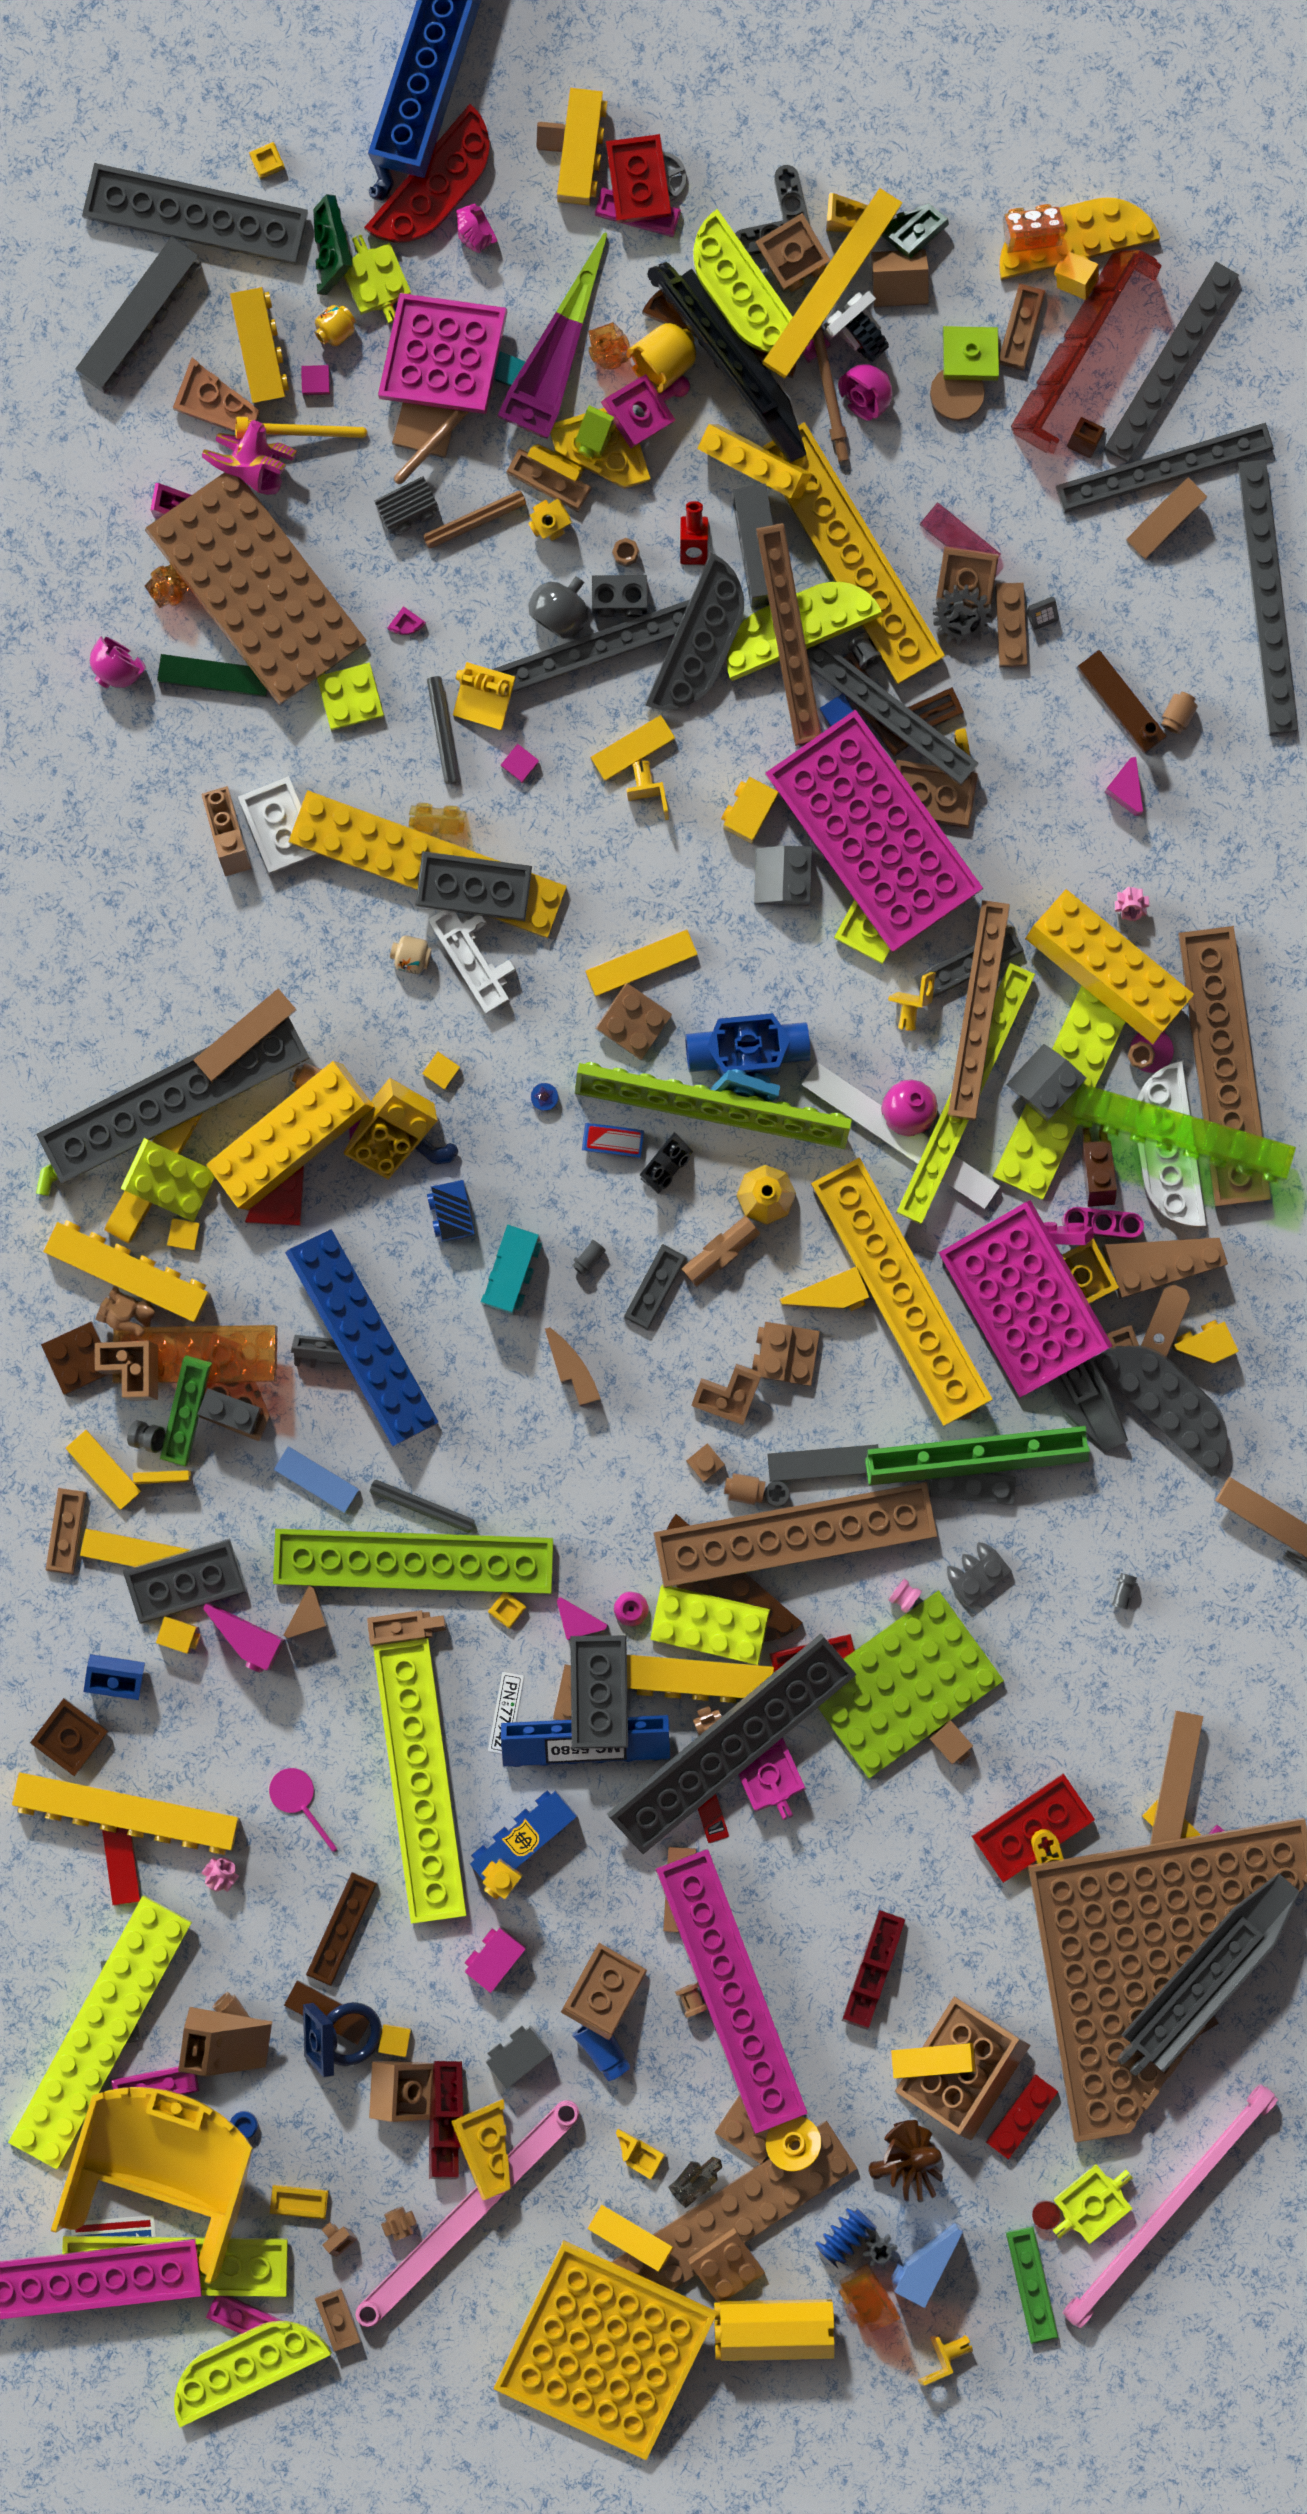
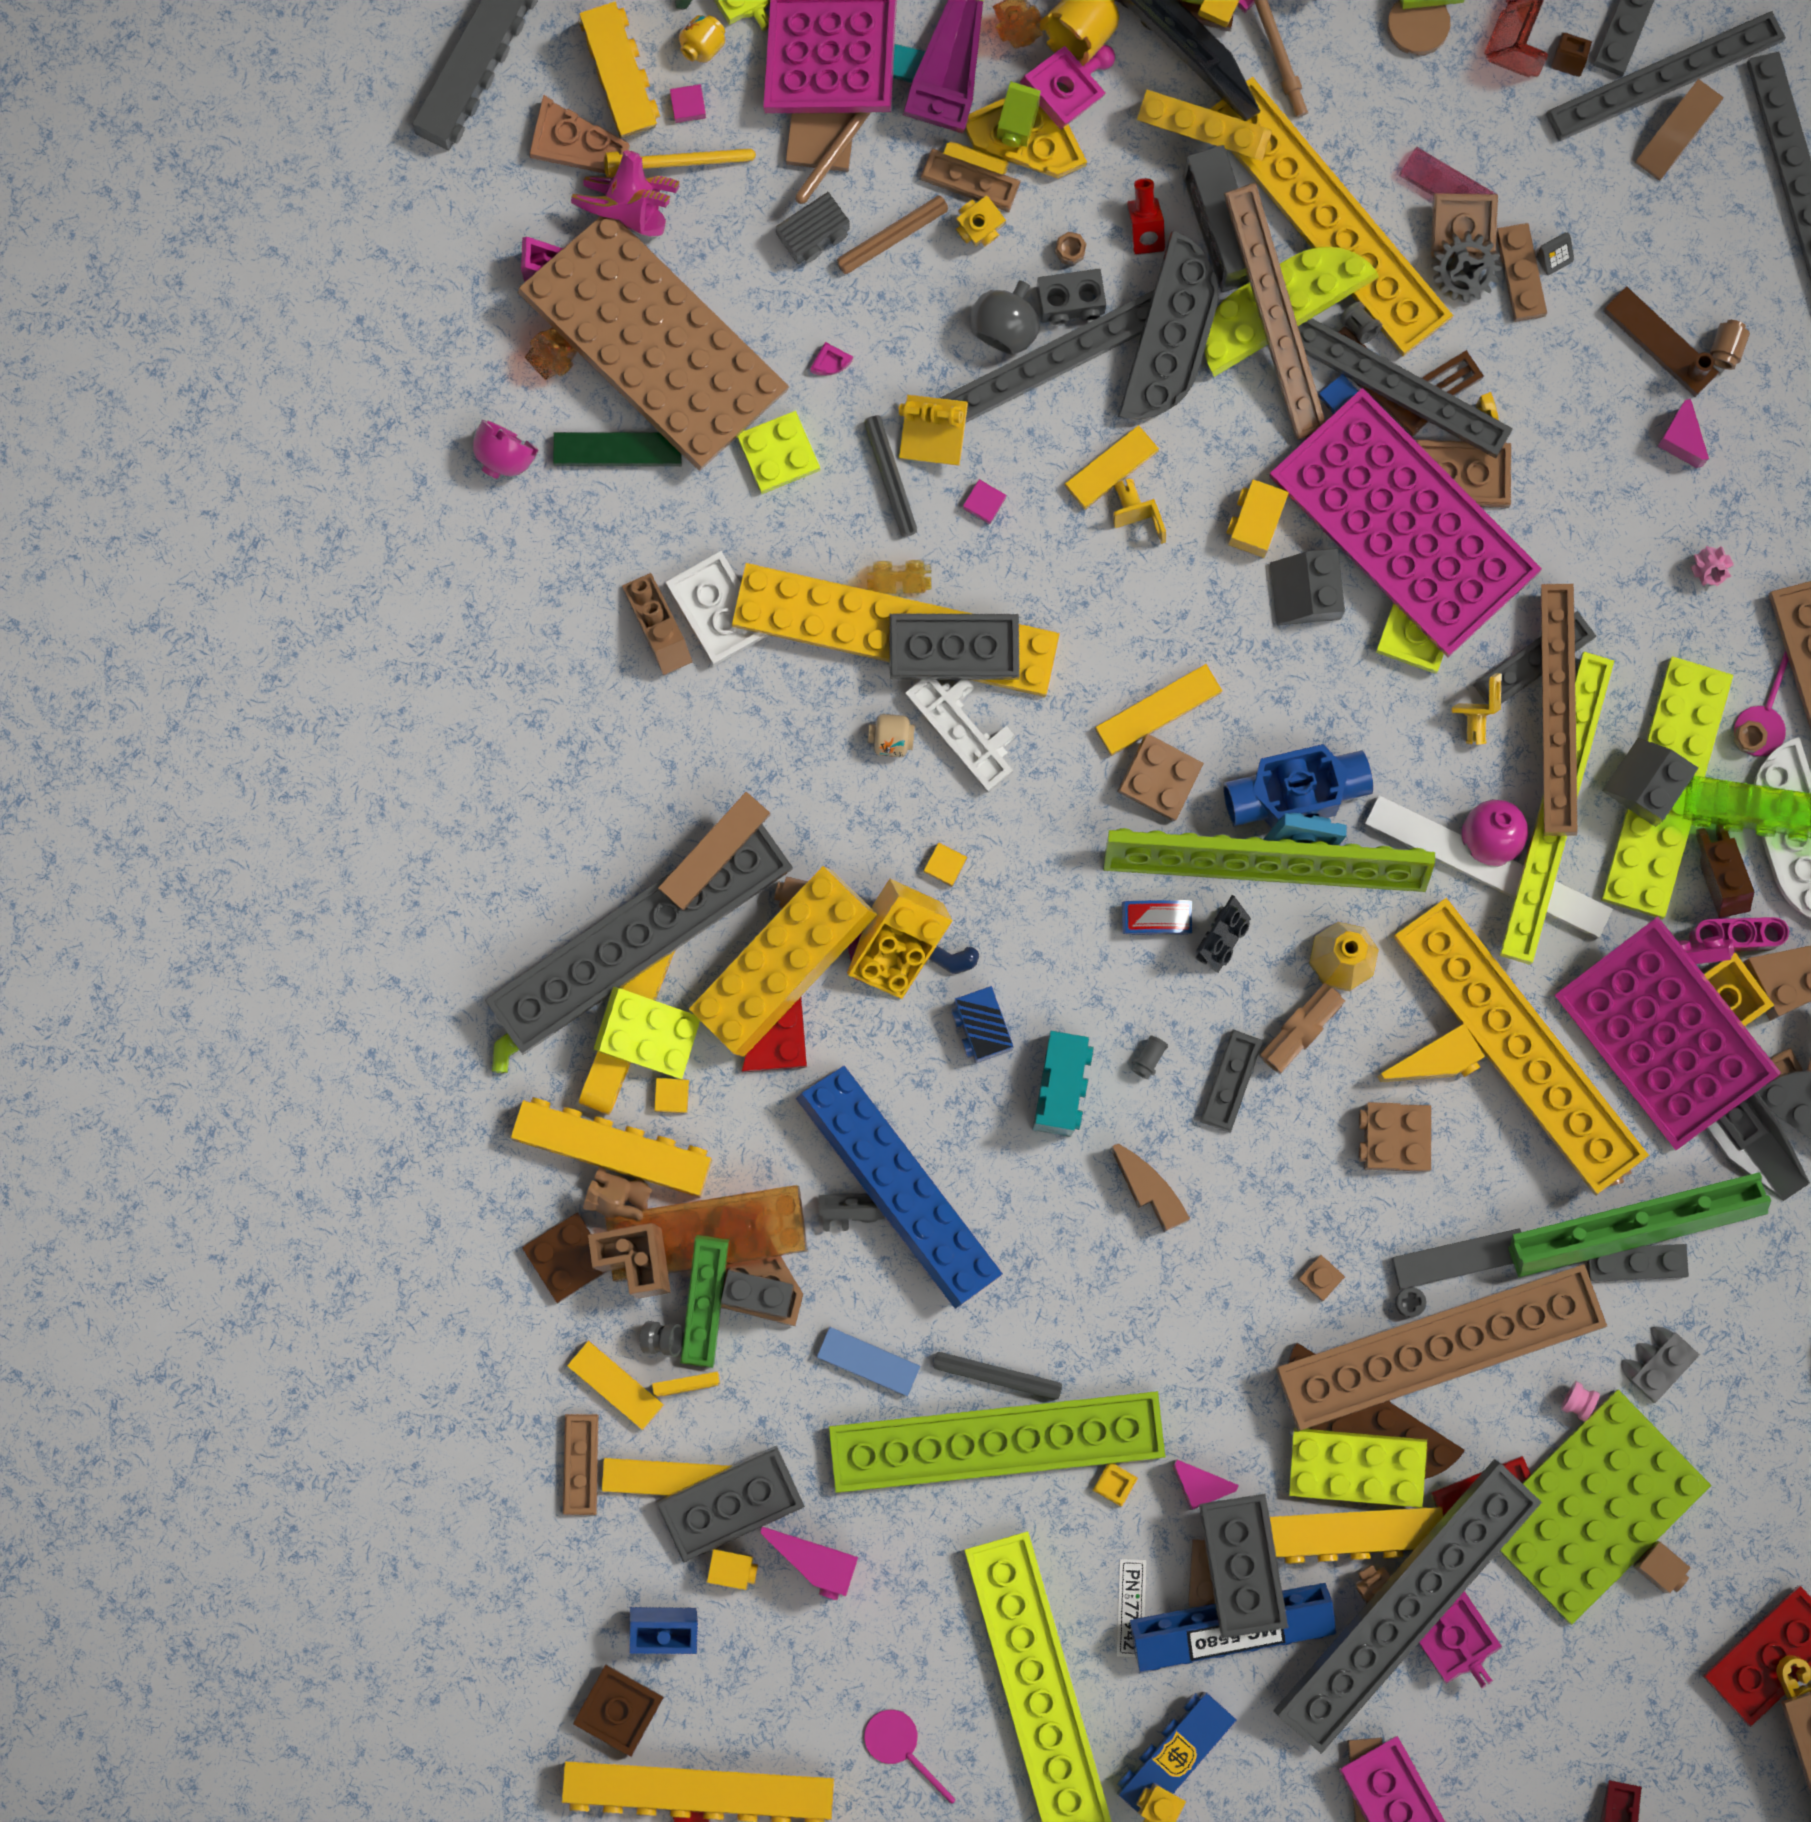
camera: 15 degrees left, 5 degrees down
medium nougat slope [283,1586,327,1638] -> none
medium nougat hinge [367,1610,446,1647] -> none
blue tile [531,1083,558,1111] -> none
dark pink plate [614,1591,649,1626] -> none
medium nougat plate [691,1364,762,1425] -> none
red sticker [698,1794,729,1843] -> none
medium nougat brick [724,1473,765,1505] -> none
dark pink cylinder [838,364,893,421] -> none
yellow brick [1025,889,1194,1044] -> none

